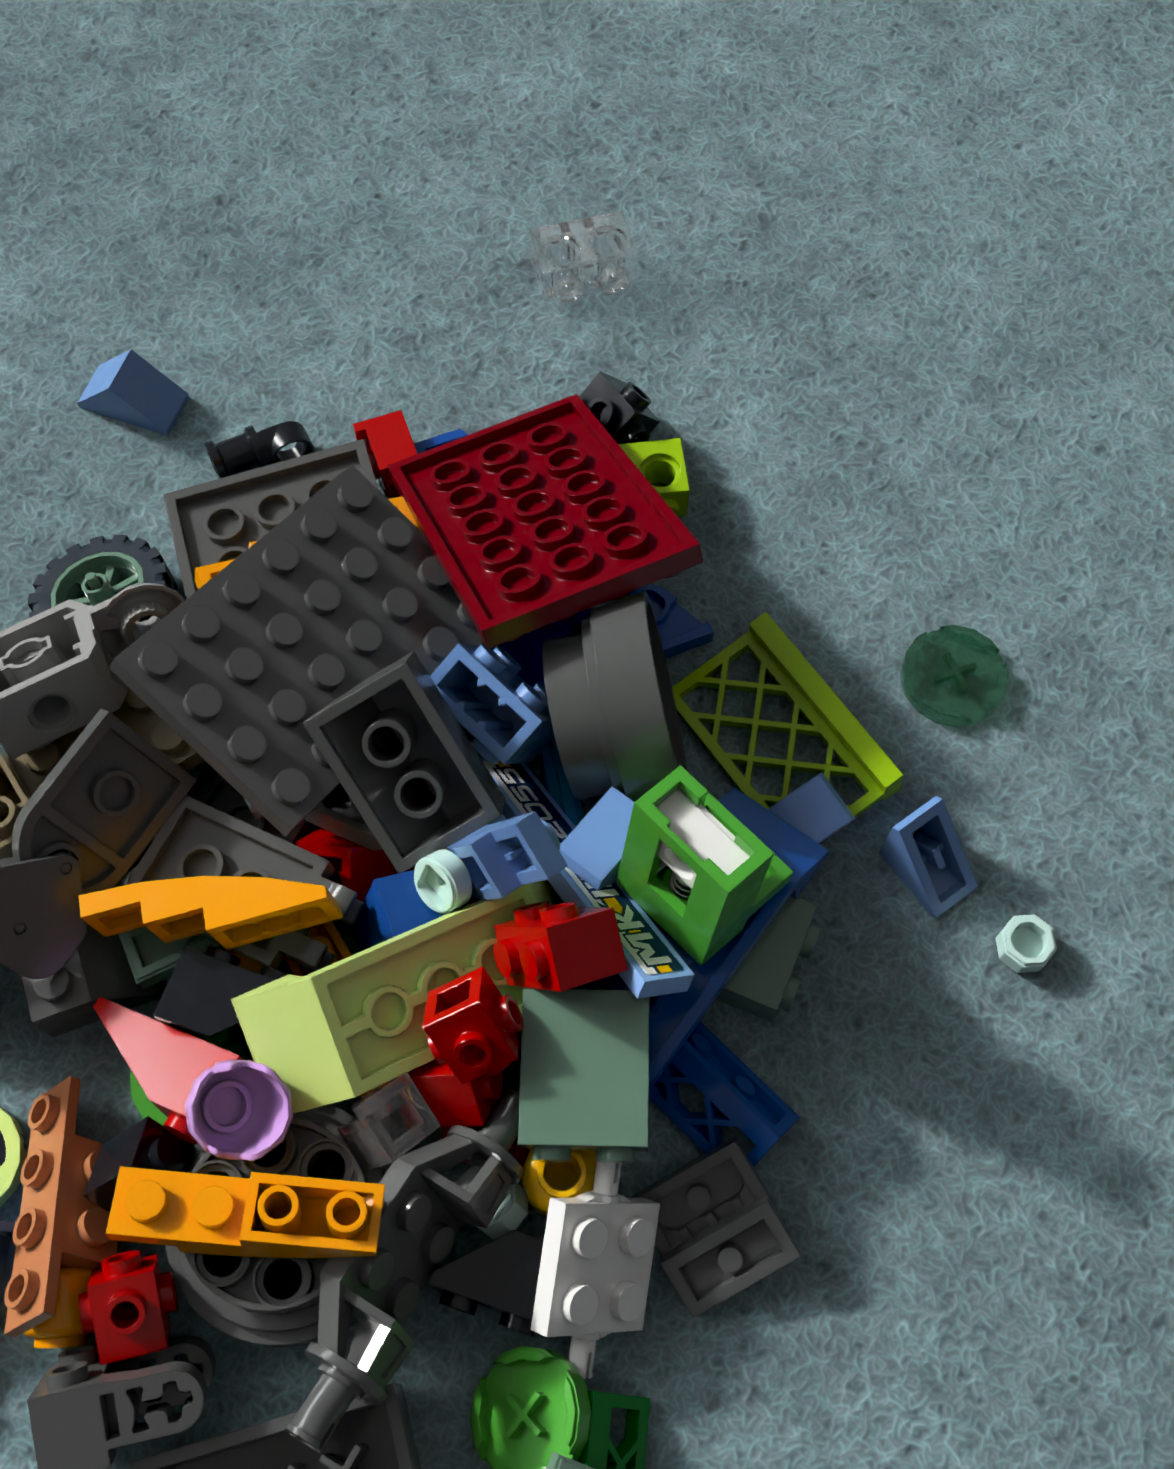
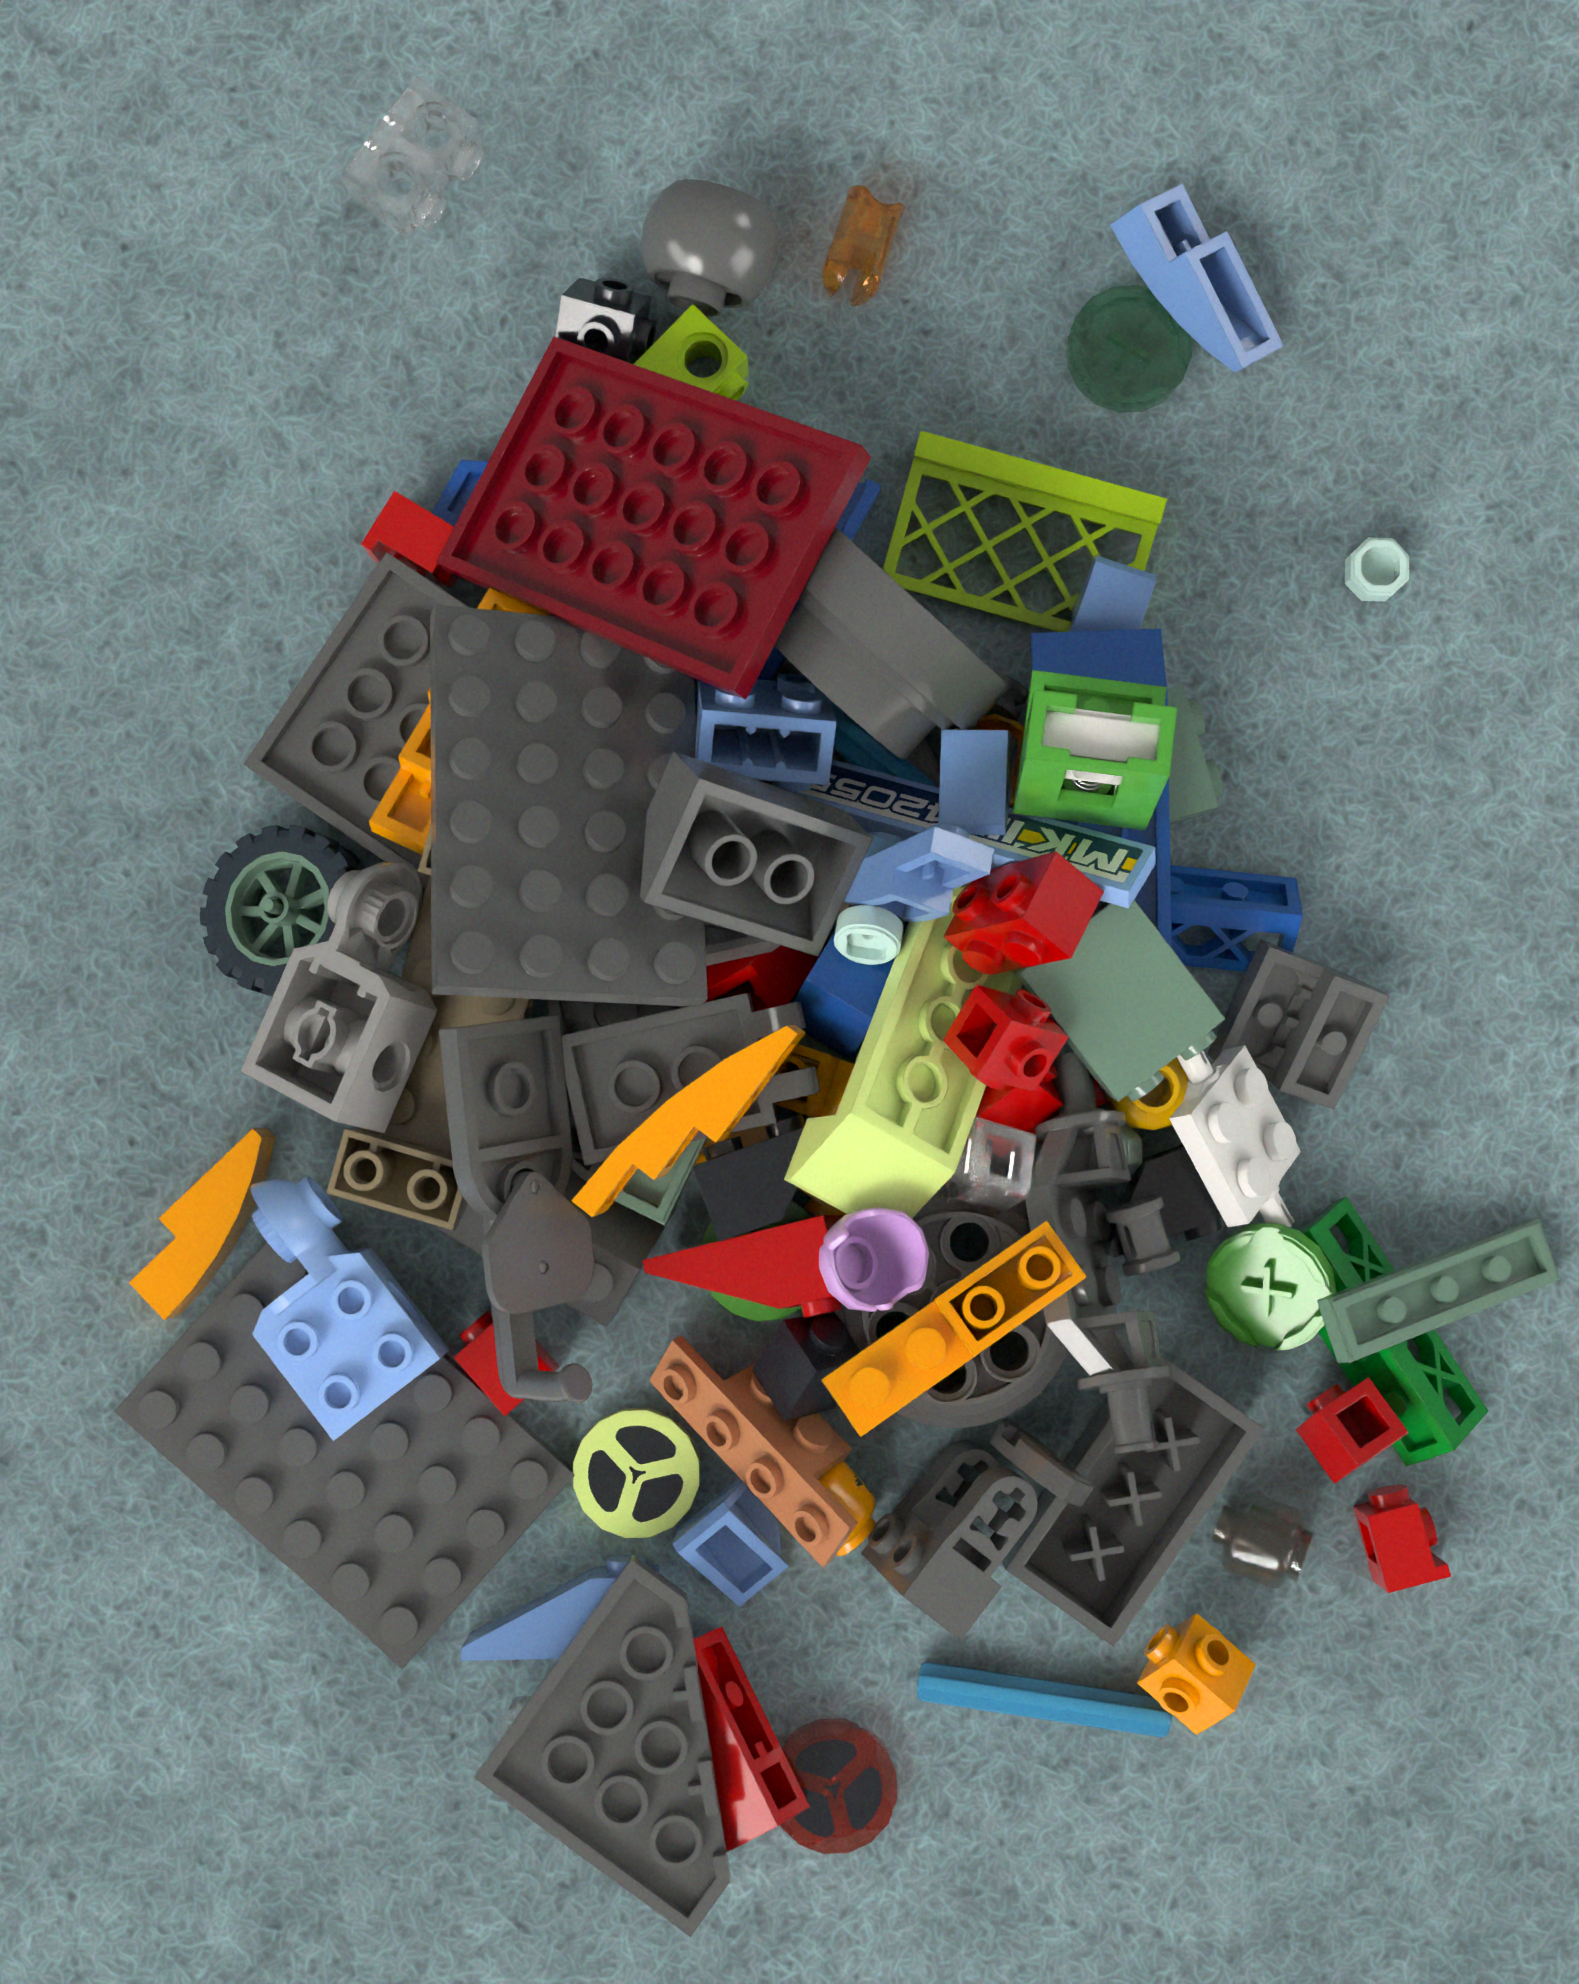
camera: 35 degrees left, 20 degrees up
medium blue slope [77,349,190,436] -> none
red brick [78,1250,178,1365] -> none
black connector [204,421,314,479] -> none
medium blue slope [879,796,978,918] -> none
none -> dark grey wheel [640,179,779,316]
none -> clear orange piece [822,185,905,307]
none -> dark grey tile [989,1419,1094,1507]
none -> dark grey bush [1105,1195,1181,1276]
none -> medium blue slope [1110,184,1284,373]

